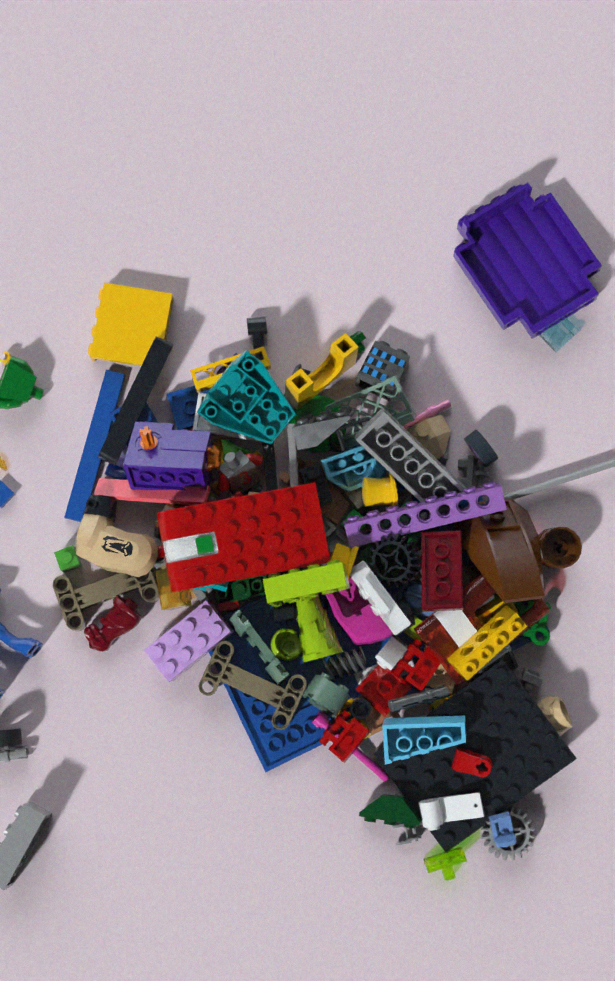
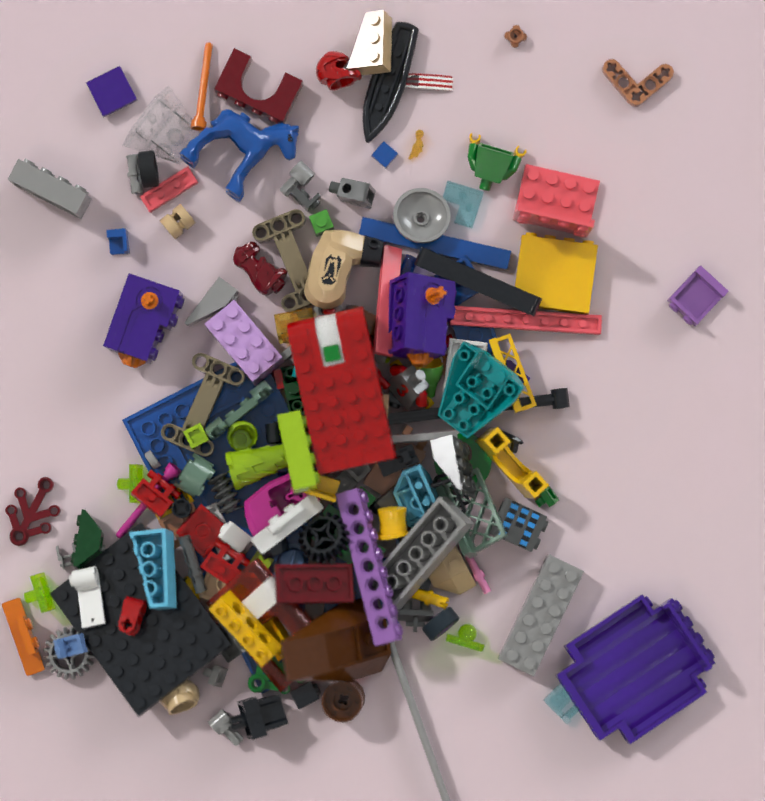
camera: 90 degrees right, 5 degrees up
none -> orange bracket [2,598,45,676]
none -> dark red plant [5,477,61,546]
none -> dark purple piece [103,273,185,368]
none -> blue panel [106,228,130,255]
none -> clear neon green tile [117,464,143,503]
none -> coral tile [140,166,198,213]
none -> light grey tile [145,450,161,469]
none -> tan wheel [159,204,196,239]
none -> lime tile [183,423,209,449]
none -> light grey slope [184,277,239,326]
none -> light grey axle [208,709,243,746]
none -> black piece [229,695,288,740]
none -> light grey axle [280,161,315,197]
none -> black brick [290,681,321,709]
none -> dark grey bracket [291,187,321,212]
none -> dark grey torso [329,178,376,209]
none -> light grey dish [393,188,451,243]
none -> yellow pin [411,588,449,609]
none -> clear light blue tile [442,180,484,229]
none -> clear neon green tile [445,624,485,652]
none -> coral tile [449,306,602,335]
none -> light grey brick [498,554,584,676]
none -> coral bracket [513,164,600,237]
none -> medium lavender panel [667,265,729,326]

